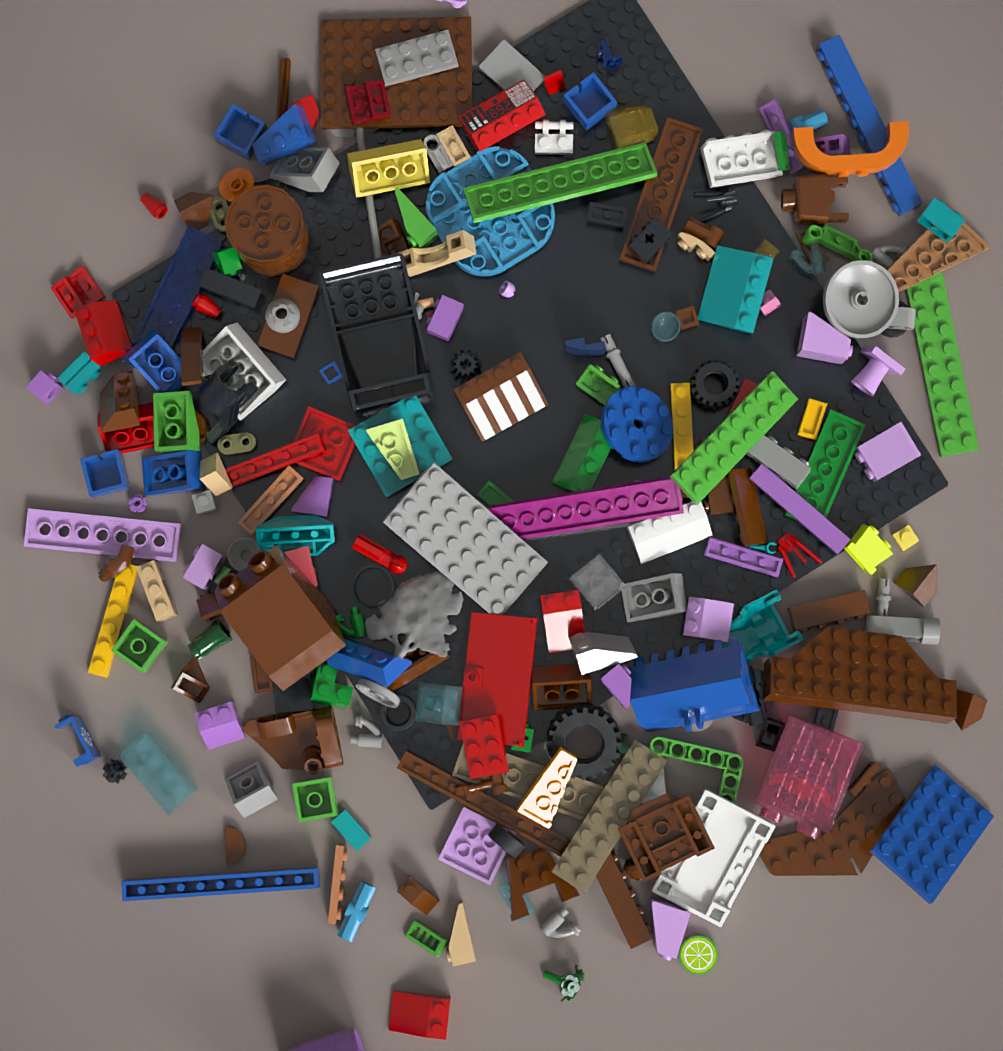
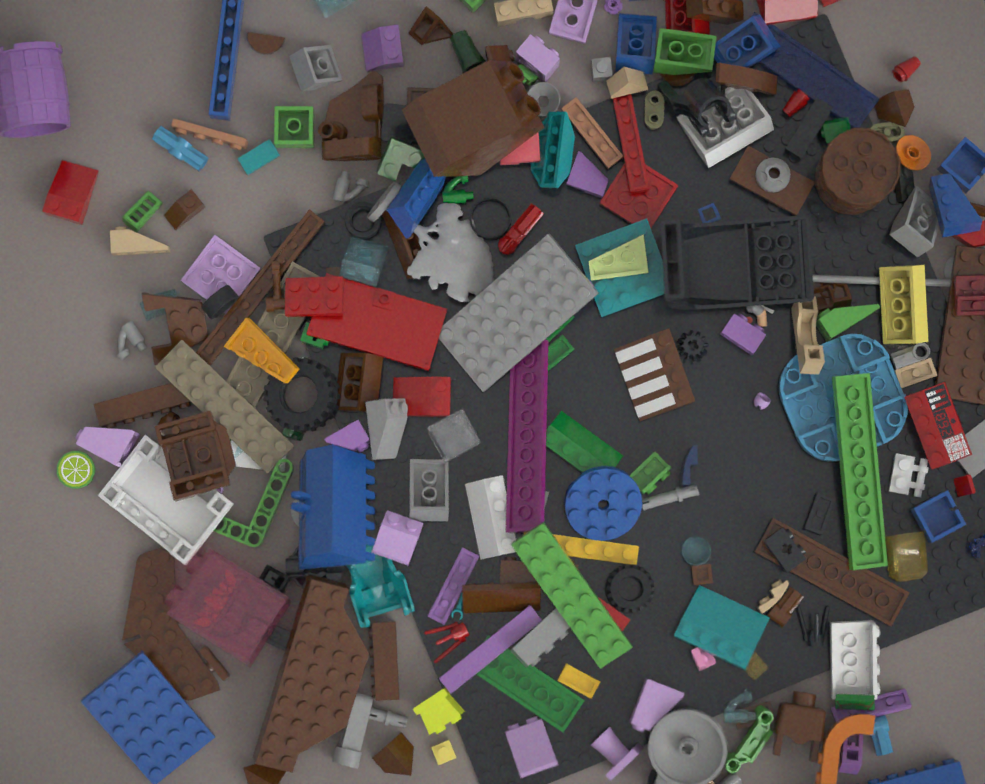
camera: 100 degrees right, 0 degrees up
plant [543,964,585,1002] -> none

